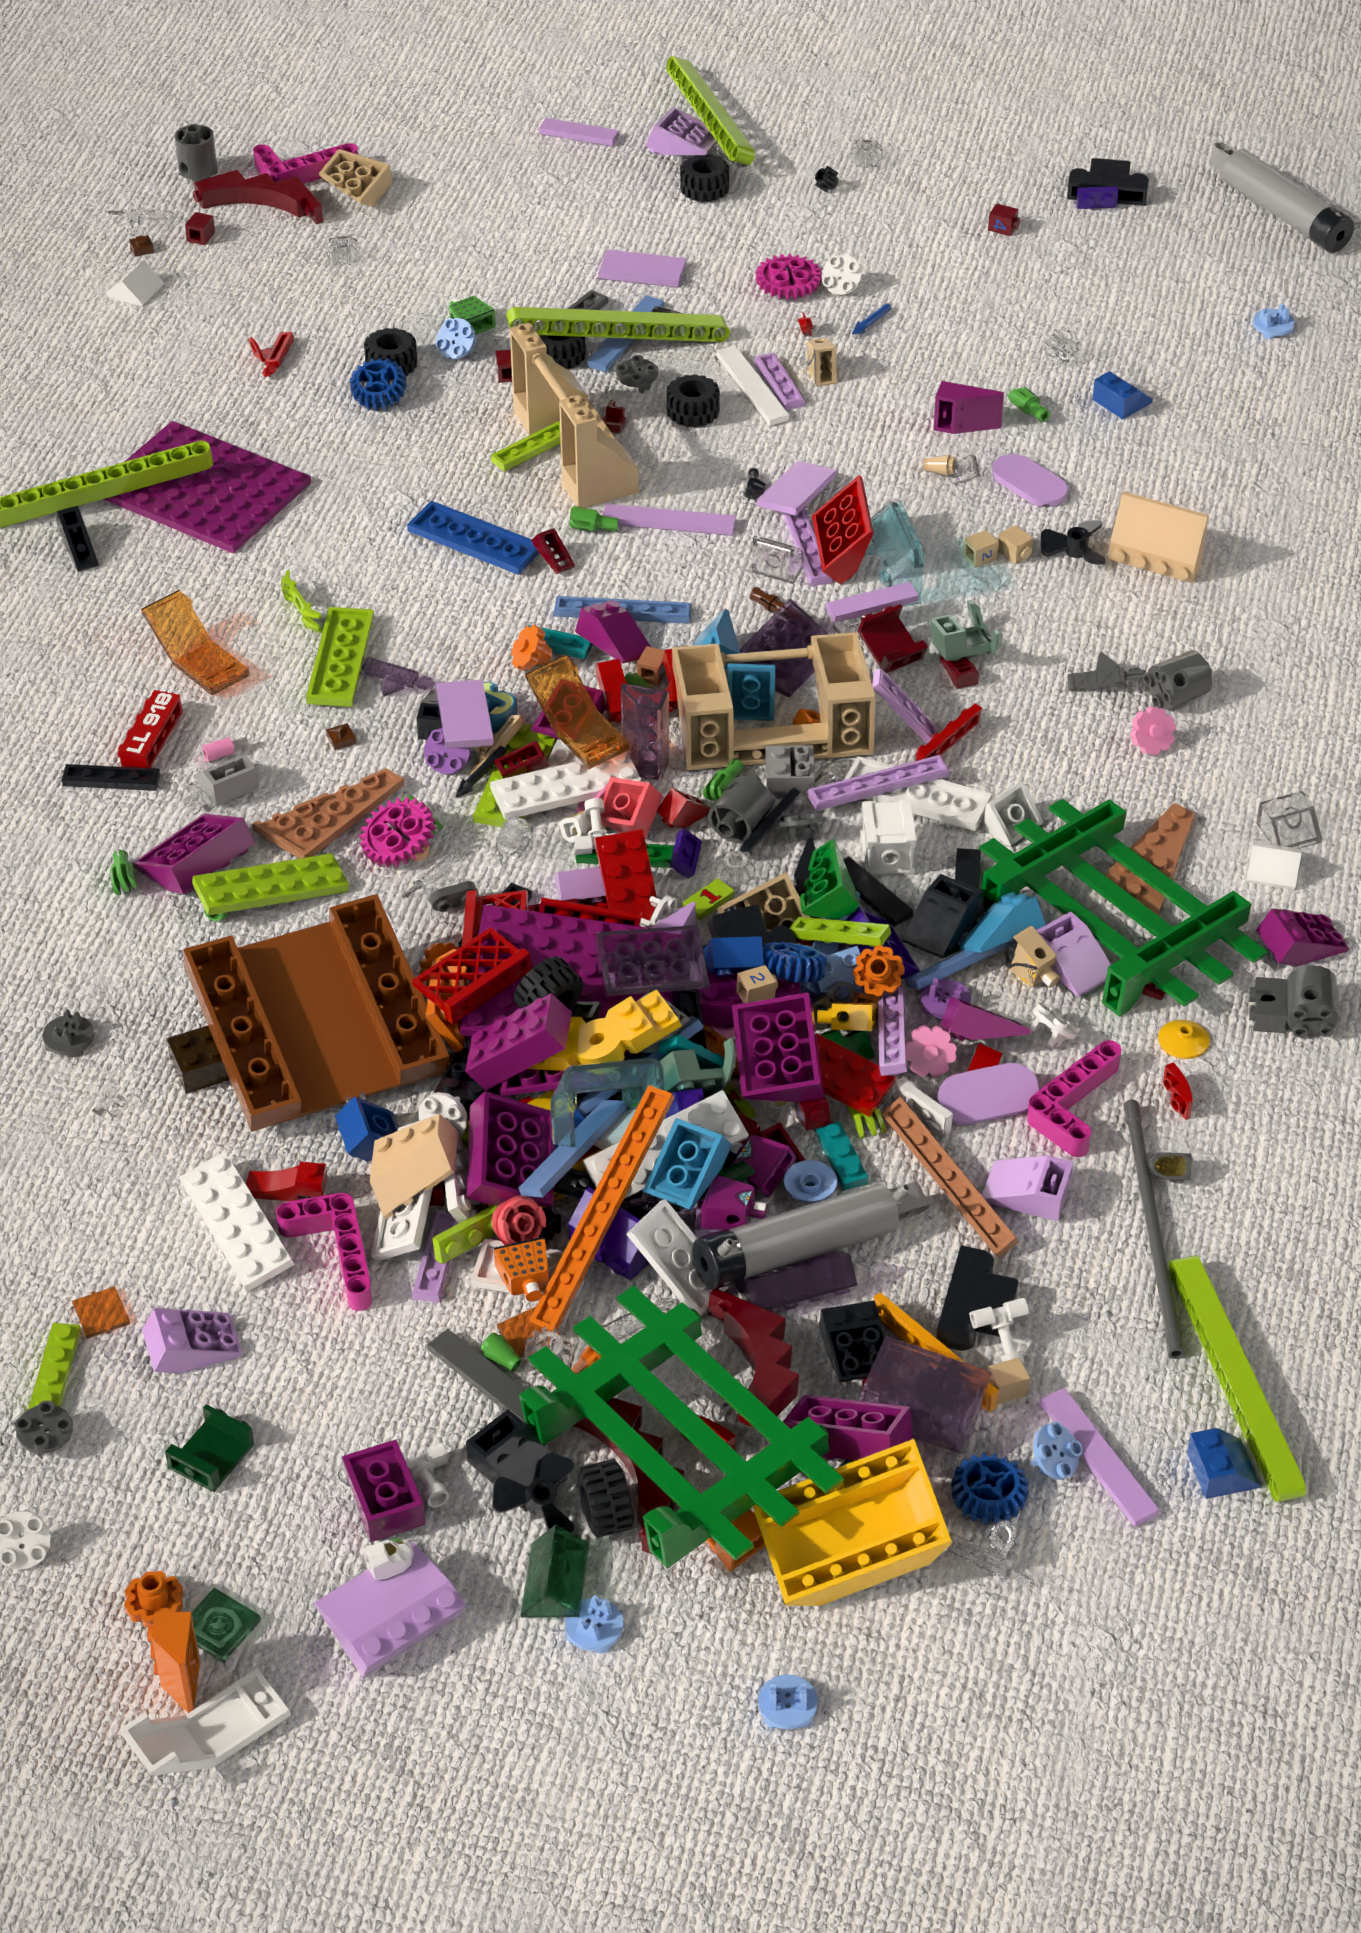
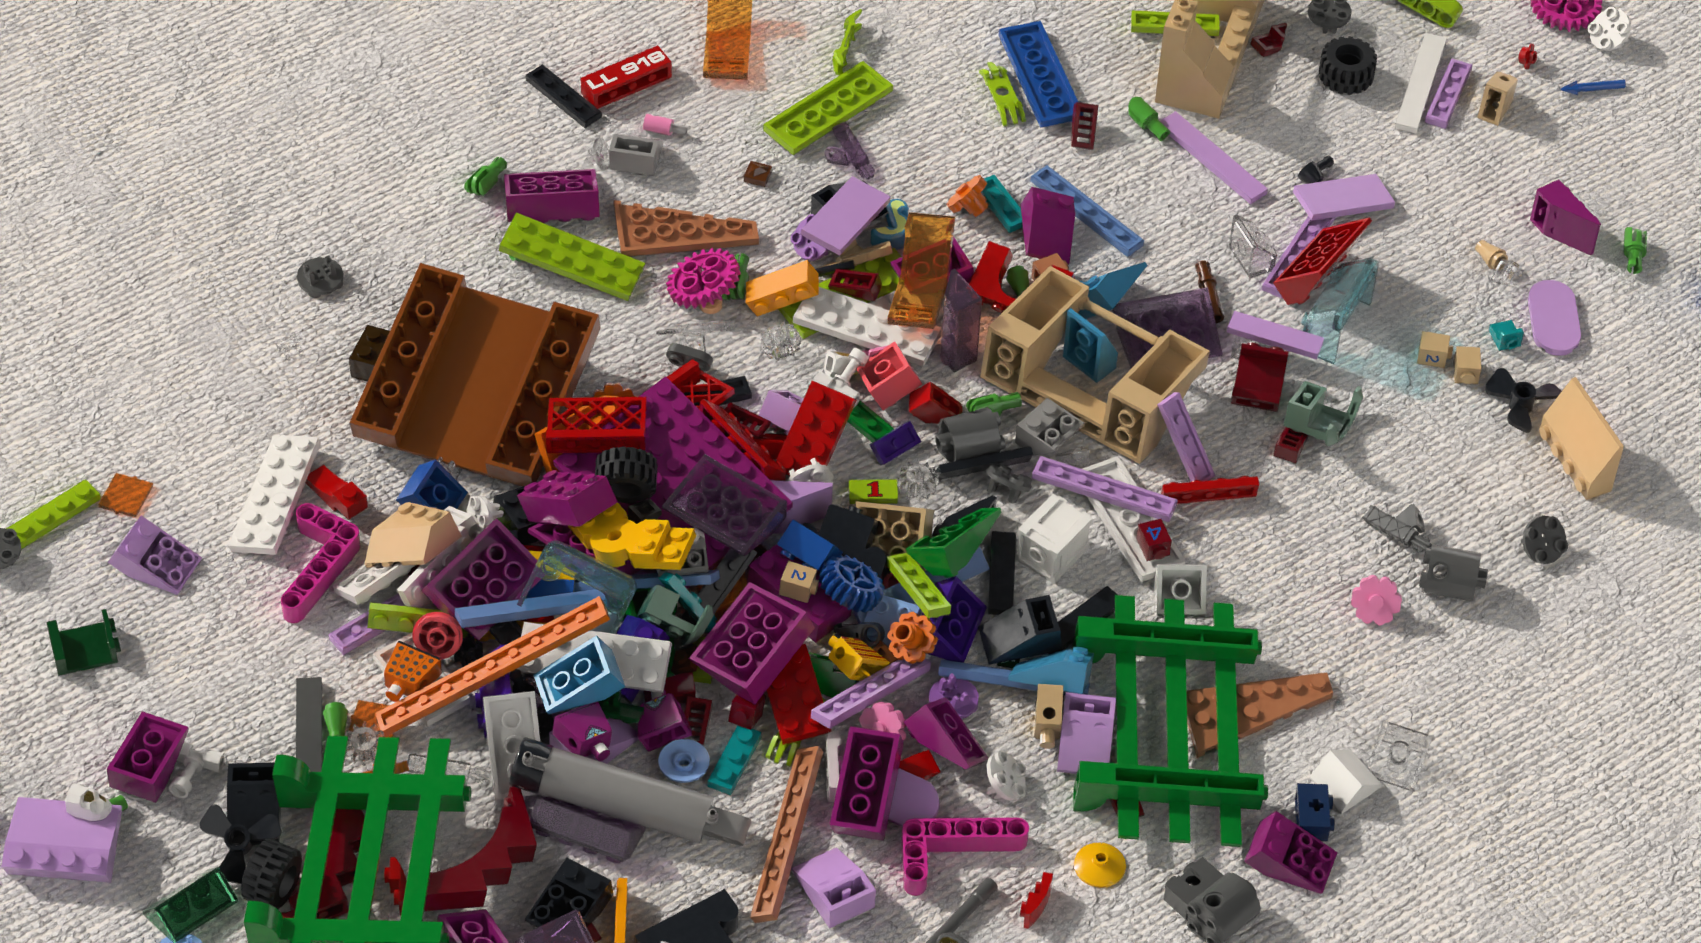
camera: 40 degrees right, 5 degrees up
none -> light orange brick [746,260,819,317]
none -> magenta brick [830,726,904,841]
none -> lime piece [979,62,1026,126]
none -> dark red brick [1136,519,1172,561]
none -> dark blue brick [1294,783,1335,841]
none -> teal bracket [1489,320,1524,351]
none -> dark grey plate [1520,515,1568,564]

